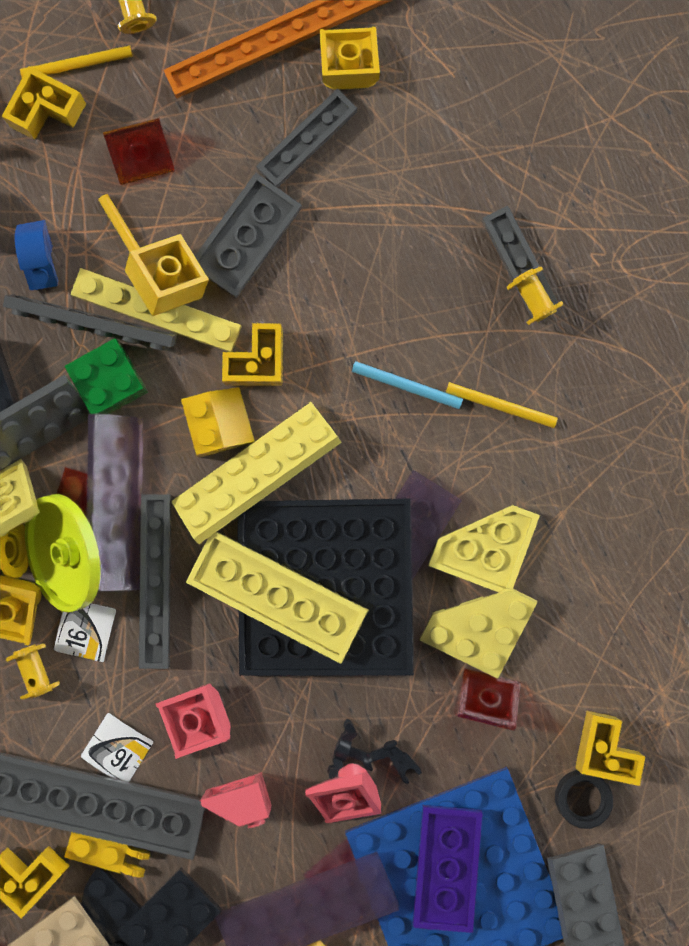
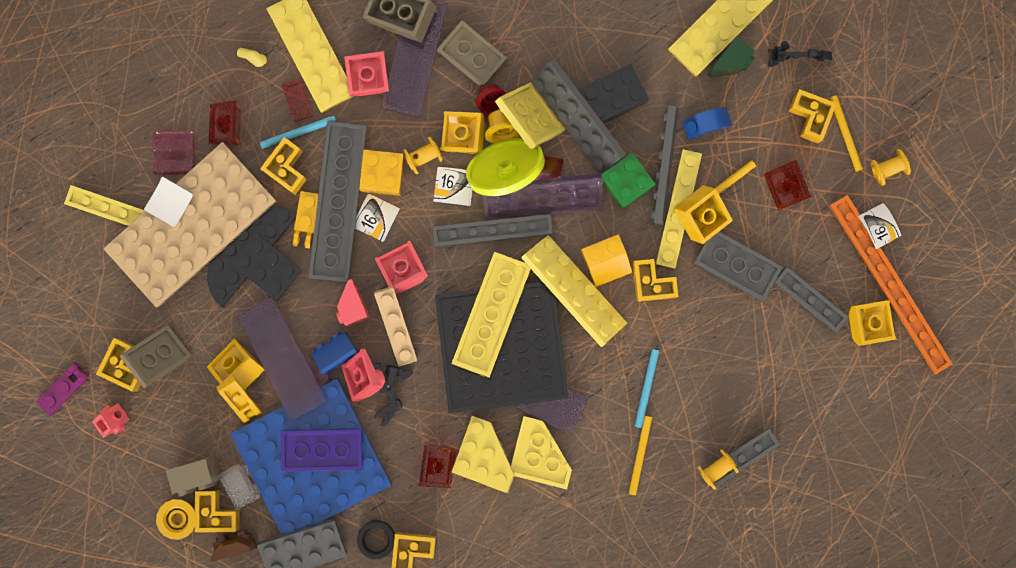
camera: 80 degrees right, 0 degrees up
none -> blue slope [311,332,359,374]
none -> yellow brick [359,150,405,196]
none -> tan plate [374,286,418,367]
none -> sticker [858,203,901,249]

